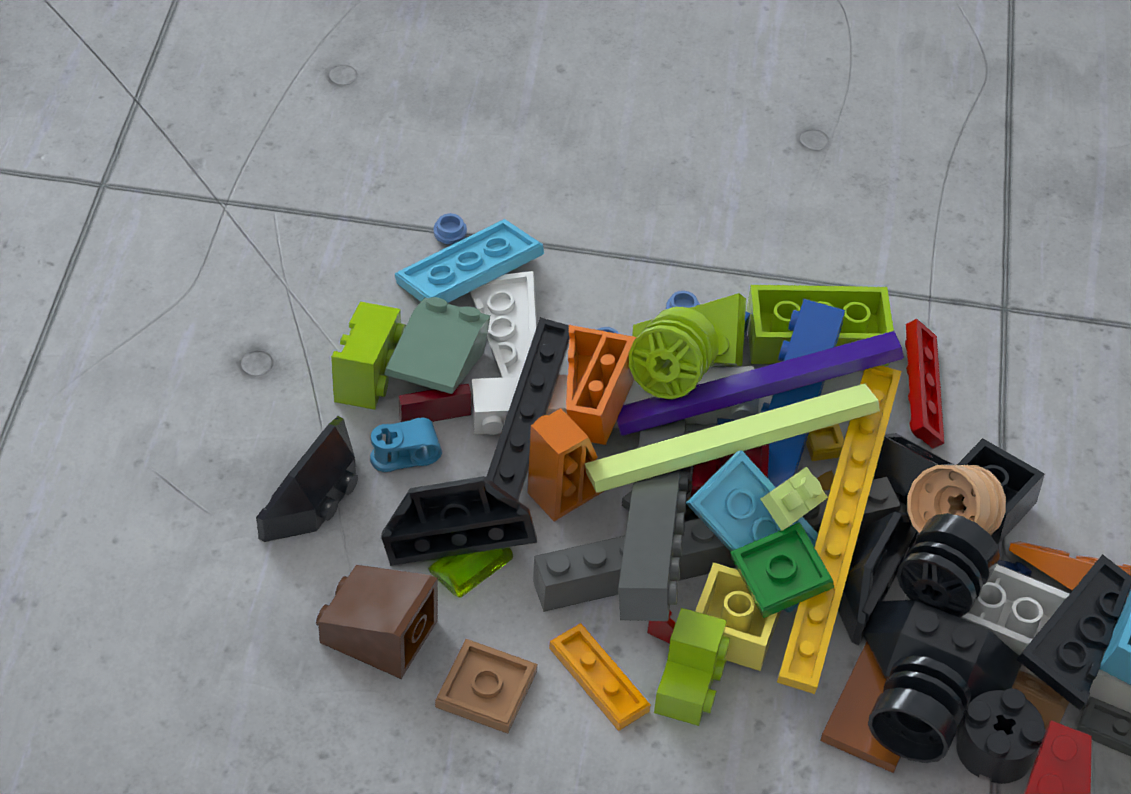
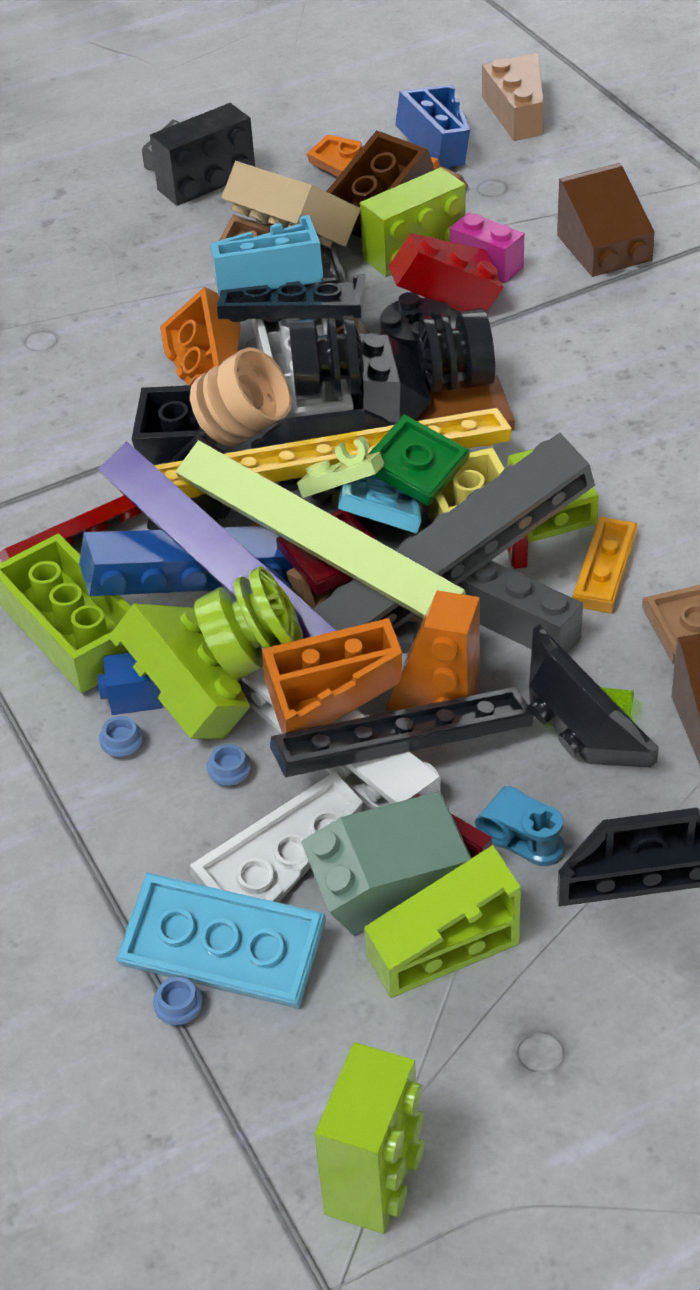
camera: 120 degrees left, 5 degrees down
none -> lime brick [314,1041,425,1234]

